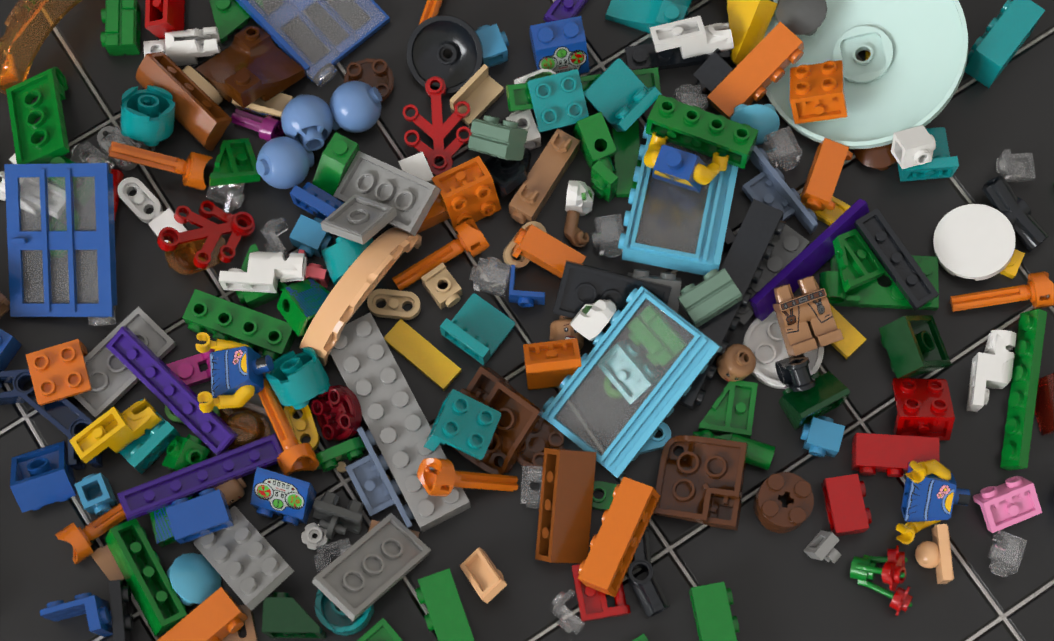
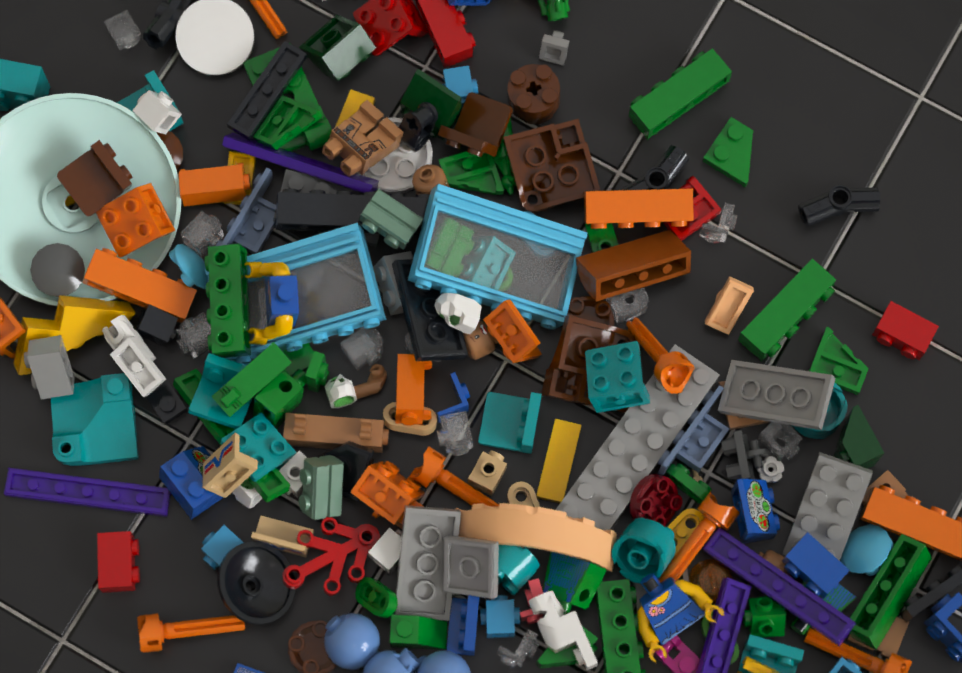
camera: 120 degrees left, 0 degrees up
red brick [821,474,872,537] -> none
none -> reddish brown bracket [57,140,133,216]
none -> tan panel [203,433,258,498]
none -> green hinge [211,342,292,417]
none -> green plate [355,577,398,618]
none -> reddish brown bracket [438,92,513,157]

